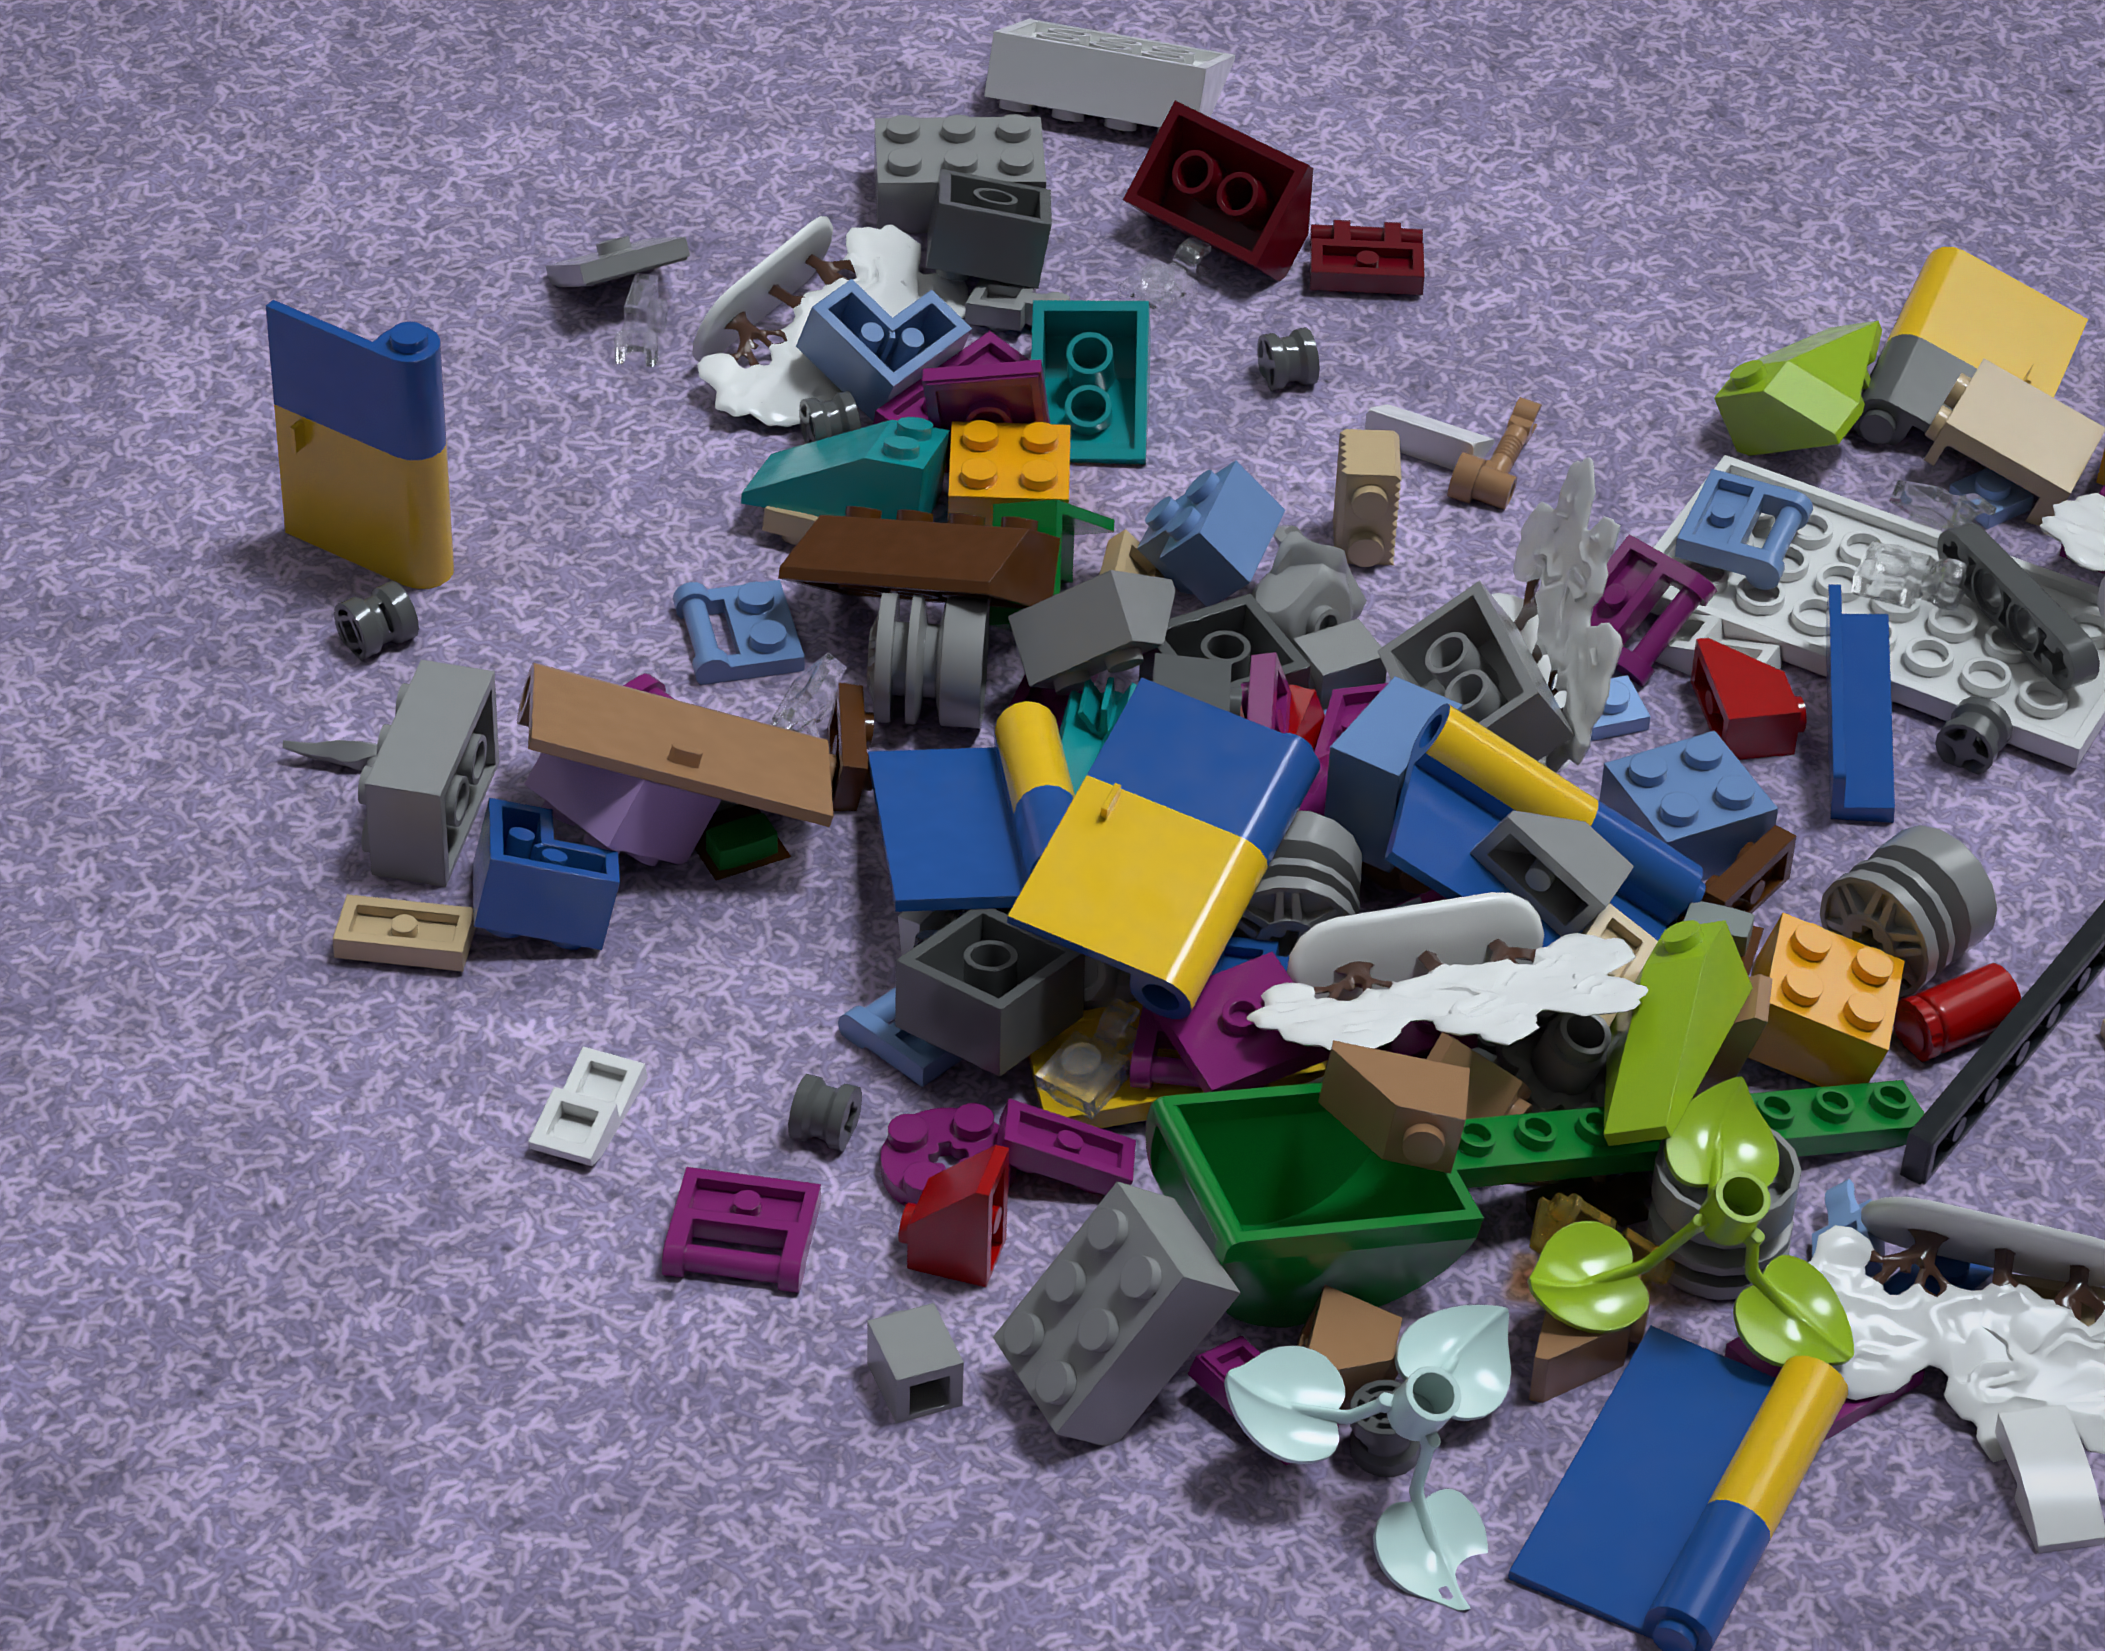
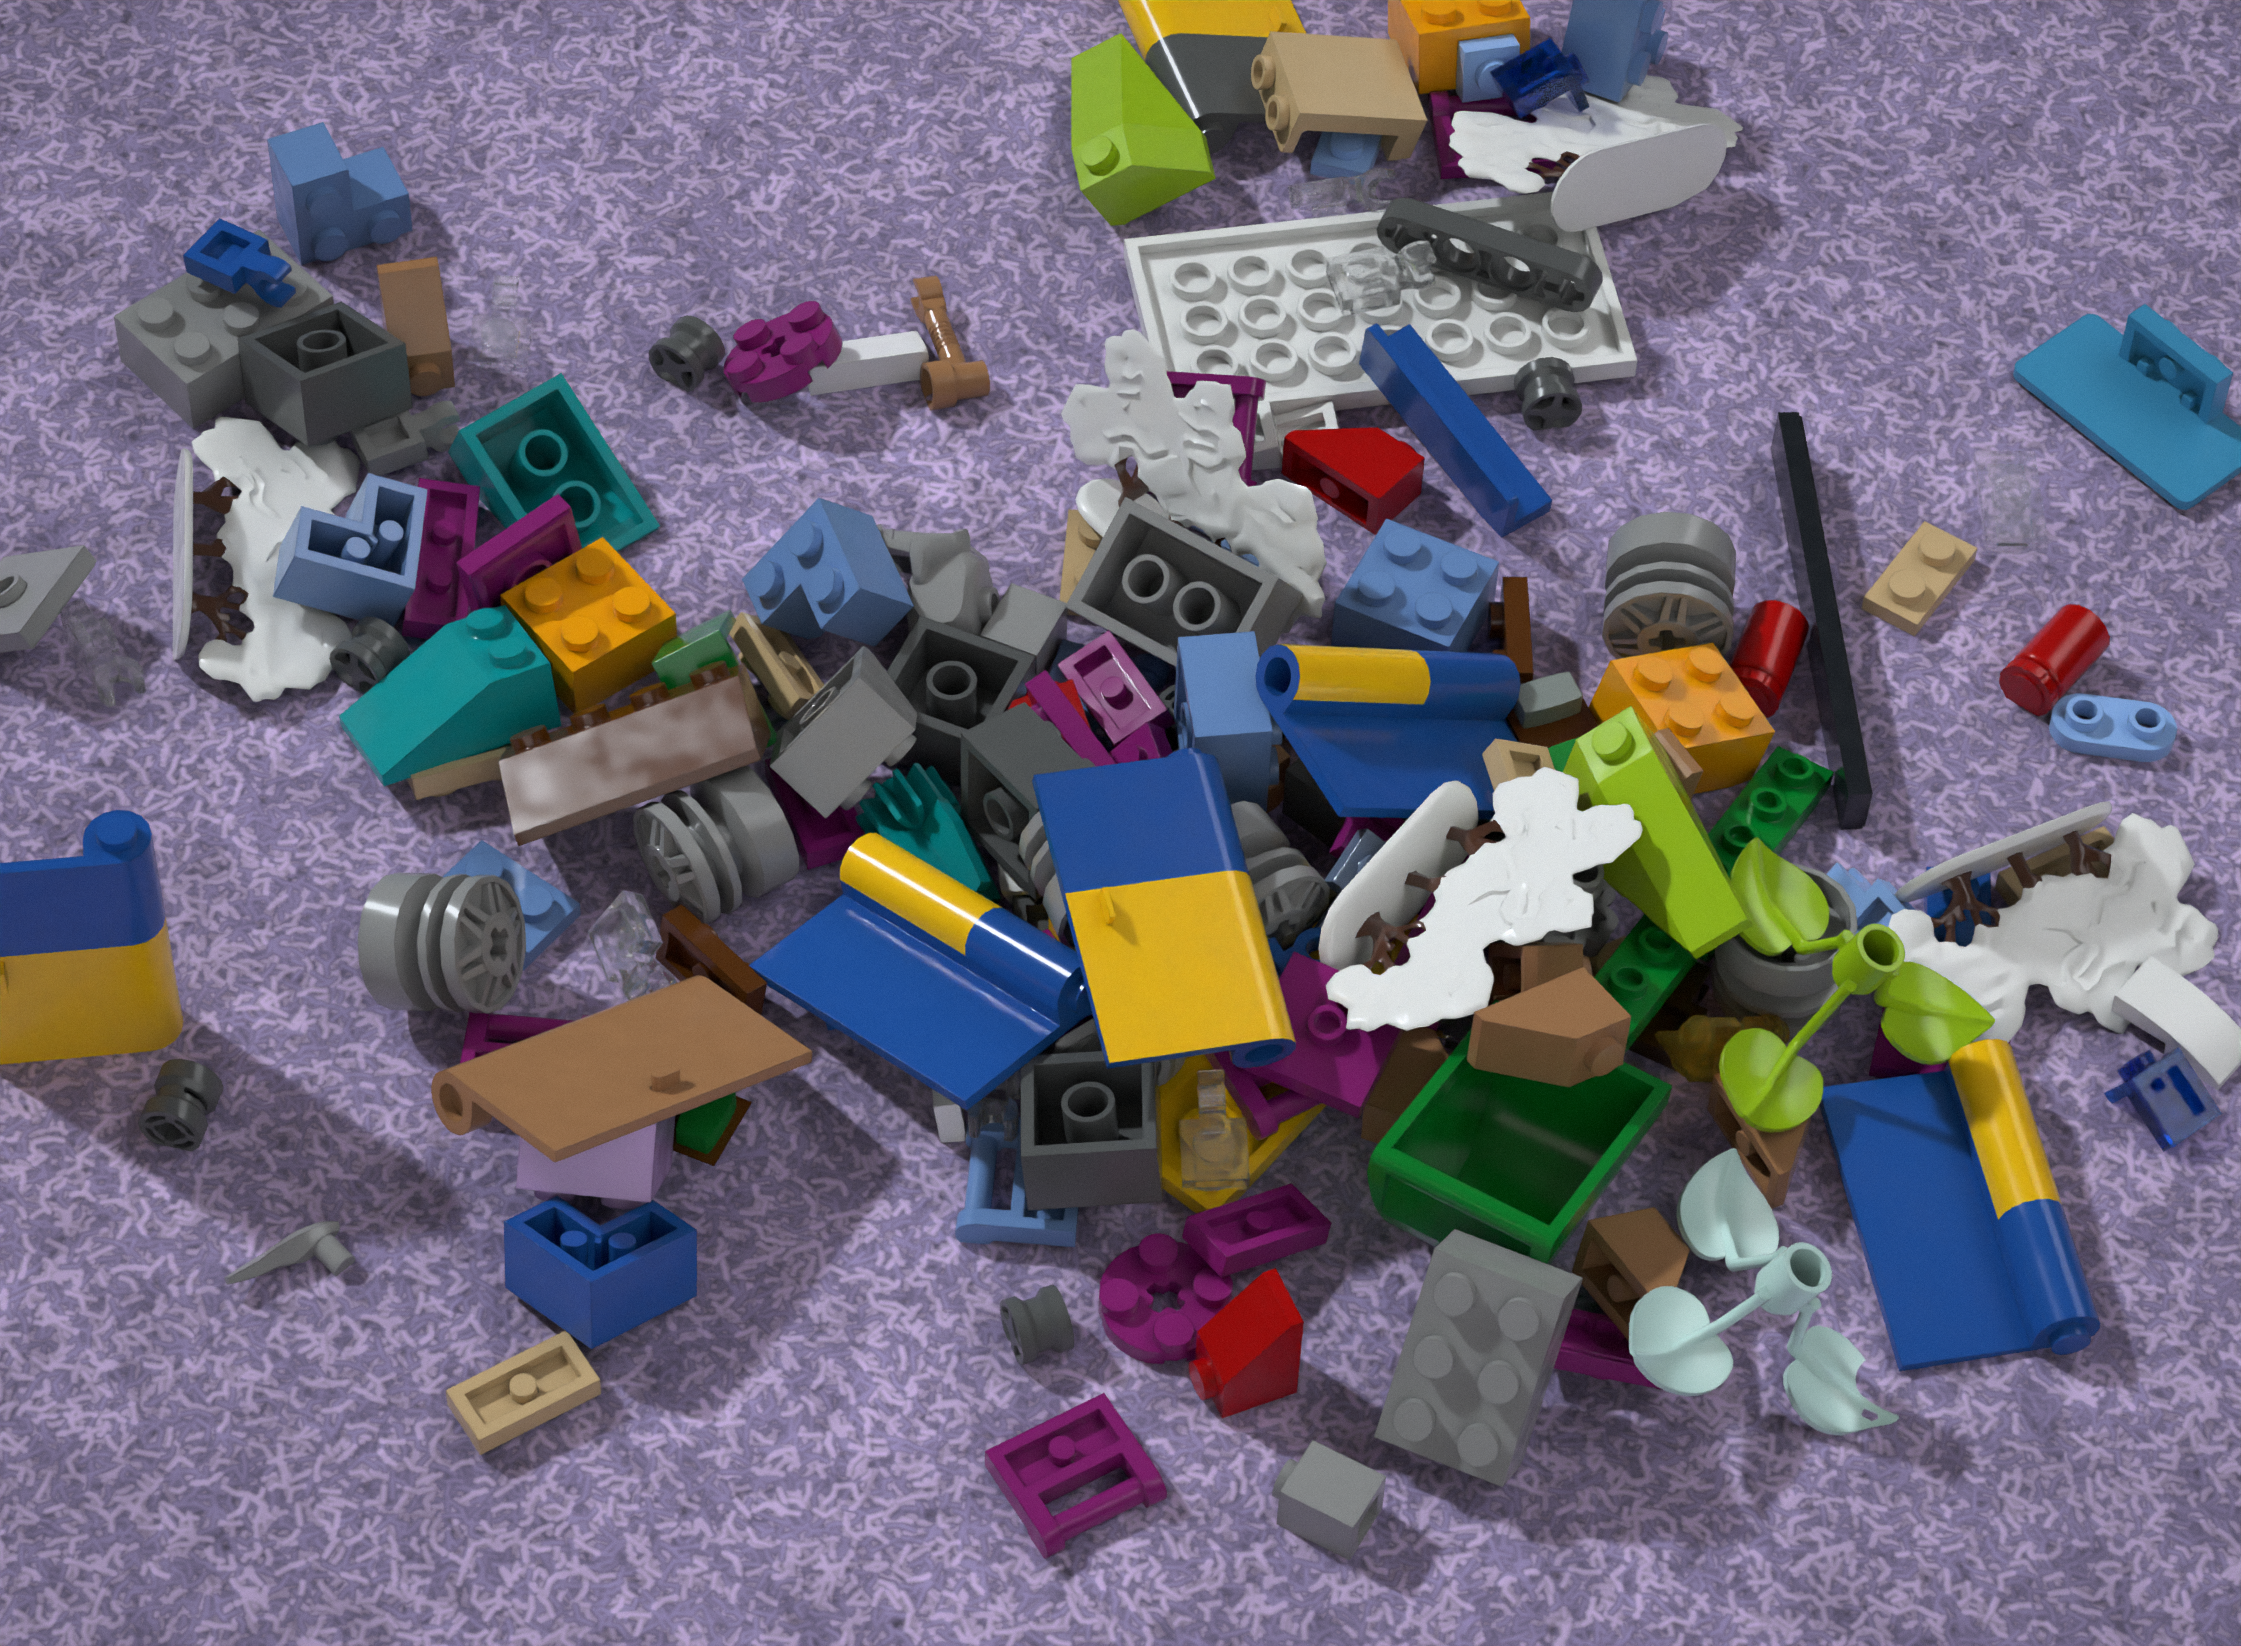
camera: 40 degrees left, 10 degrees up
light grey brick [358,660,500,887] -> none
white slope [528,1047,648,1166] -> none
white slope [984,19,1235,133] -> none
dark red slope [1123,100,1314,282] -> none
dark red plate [1310,220,1425,295] -> none
tan brick [1333,429,1401,567] -> none
dark grey wheel [1350,1380,1420,1477] -> none
light grey slope [1470,810,1634,937] -> none
medium blue plate [1674,469,1813,590] -> none
none -> blue plate [183,218,296,308]
none -> medium blue brick [267,122,413,265]
none -> light grey wheel [358,872,526,1014]
none -> medium nougat slope [377,257,455,396]
none -> magenta plate [723,301,843,403]
none -> clear blue bracket [2104,1047,2223,1152]

